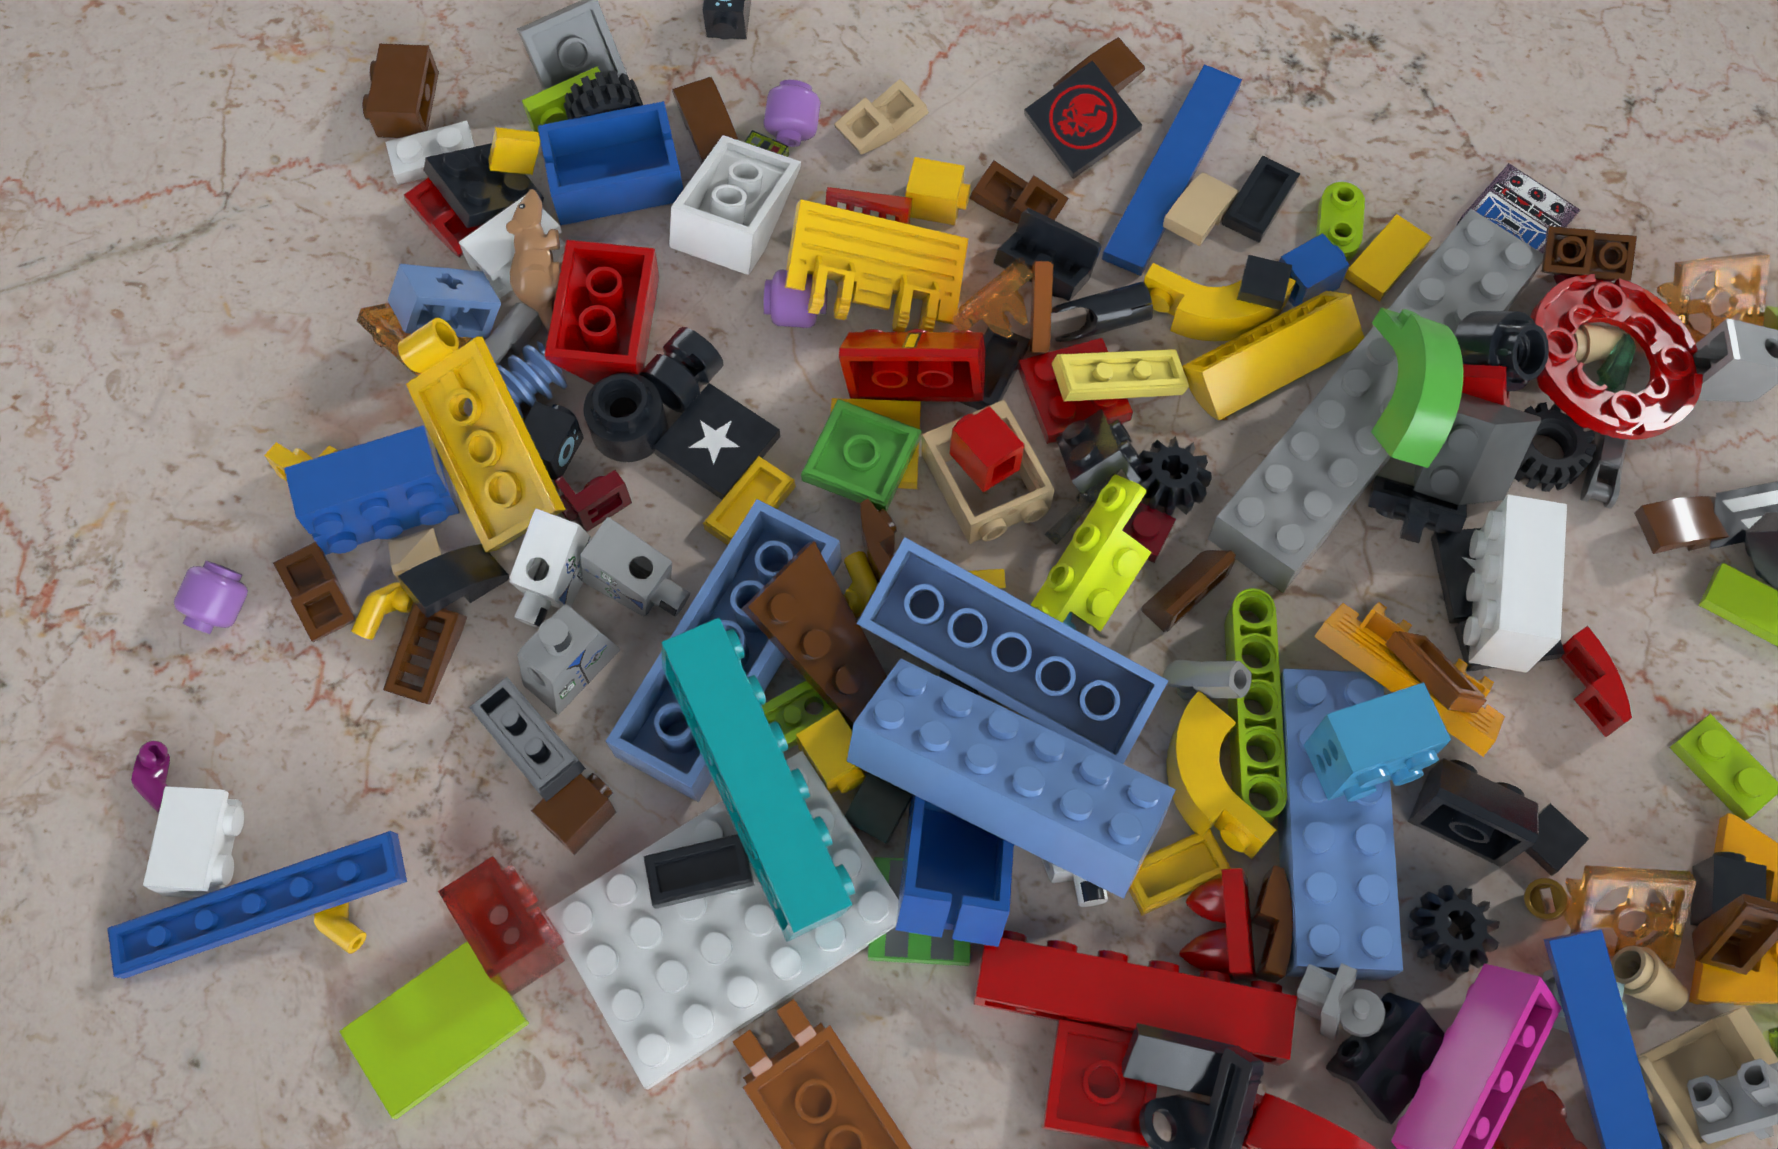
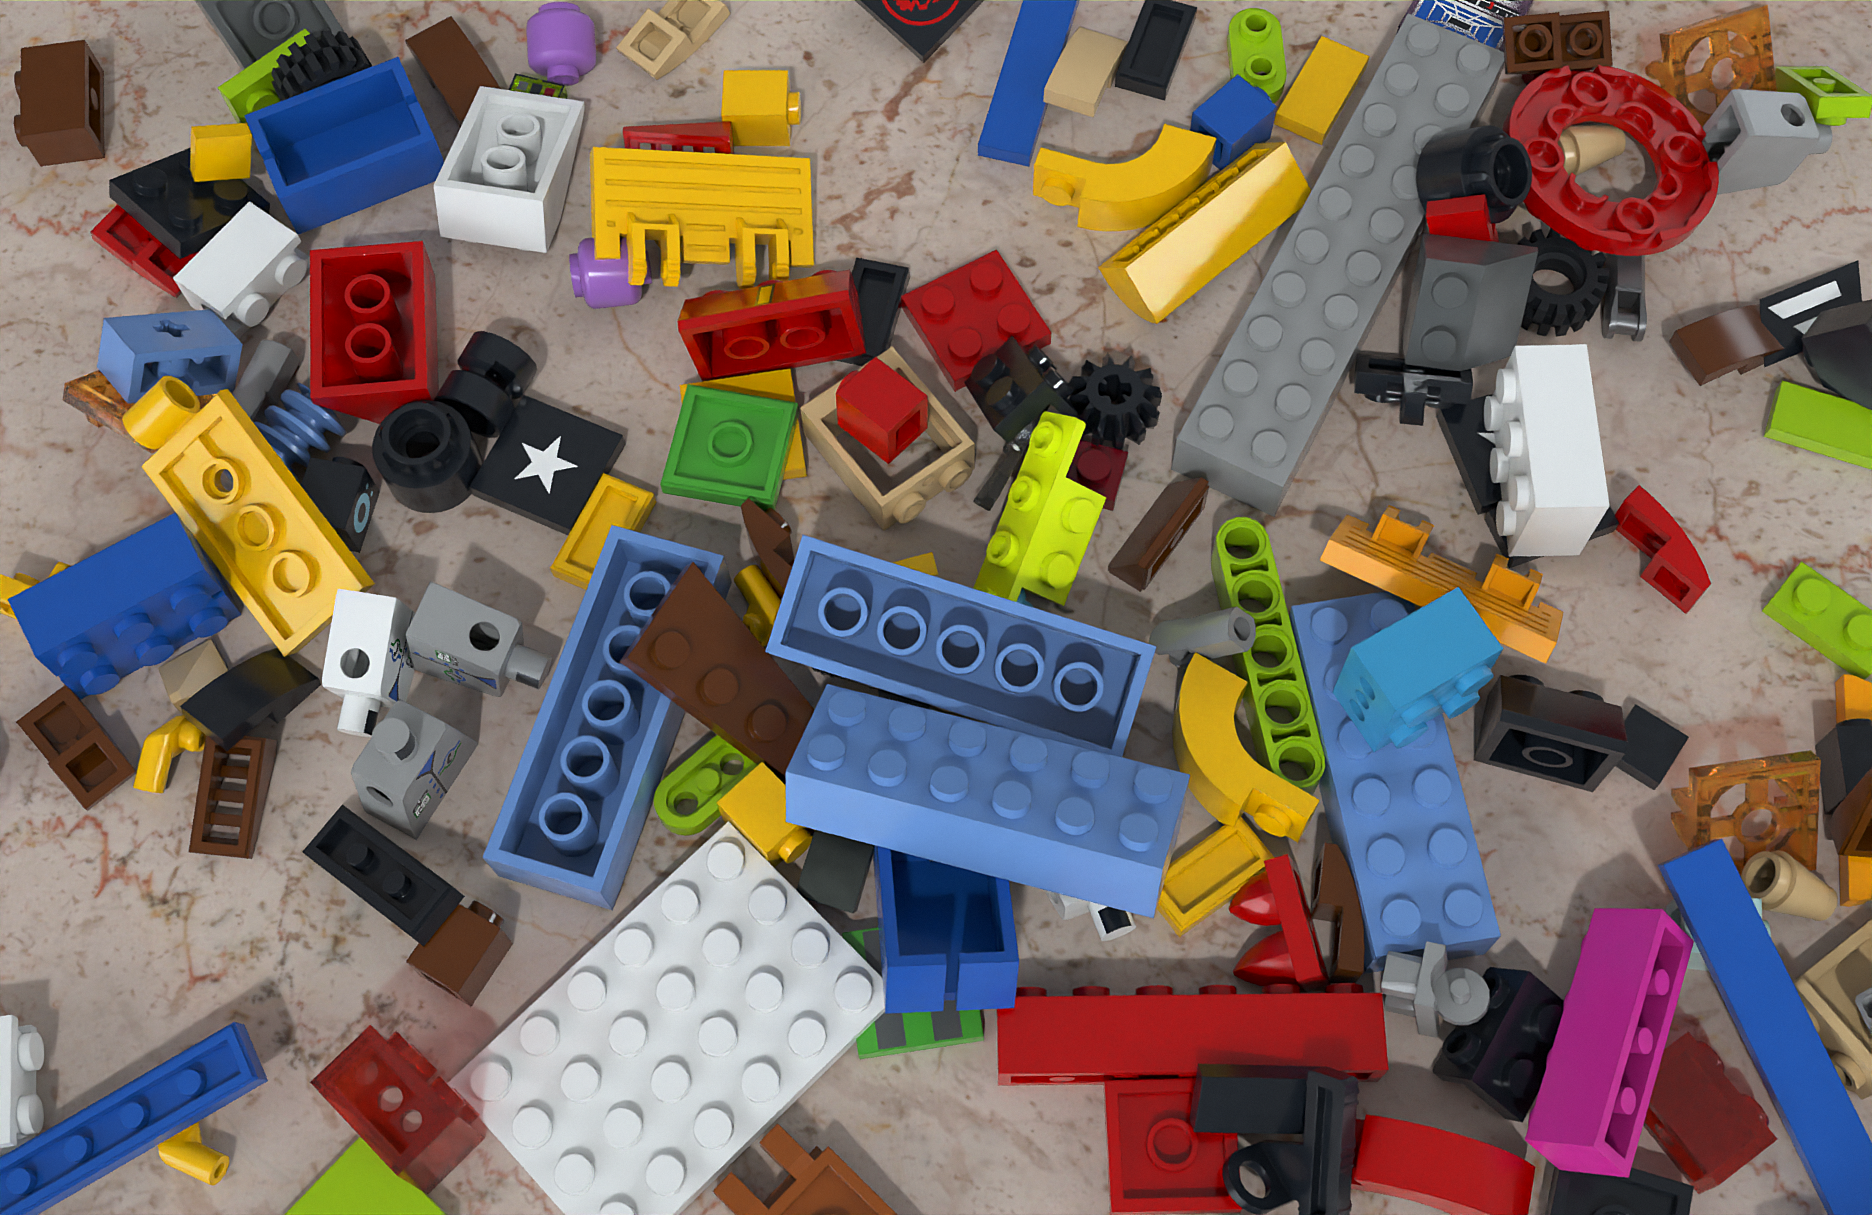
camera: 10 degrees left, 0 degrees up
white plate [385,121,475,185] -> none
medium nougat animal [506,189,562,332] -> none
dark red bracket [554,470,632,532] -> none
black tile [643,834,755,909] -> none
teal brick [661,618,855,942] -> none
clear orange piece [952,257,1034,338] -> none
reddish brown slope [969,160,1069,224] -> none
black bracket [993,208,1102,301] -> none
dark orange tile [1029,261,1053,353] -> none
black piece [1051,282,1153,342] -> none
light yellow tile [1051,349,1189,402] -> none
black tile [1237,255,1292,310] -> none
bright green arch [1371,307,1463,468] -> none
dark orange tile [1385,631,1487,713] -> none
black gear [1408,885,1500,975] -> none
pearl gold hinge [1524,878,1569,921] -> none
clear green bar [1596,334,1636,393] -> none

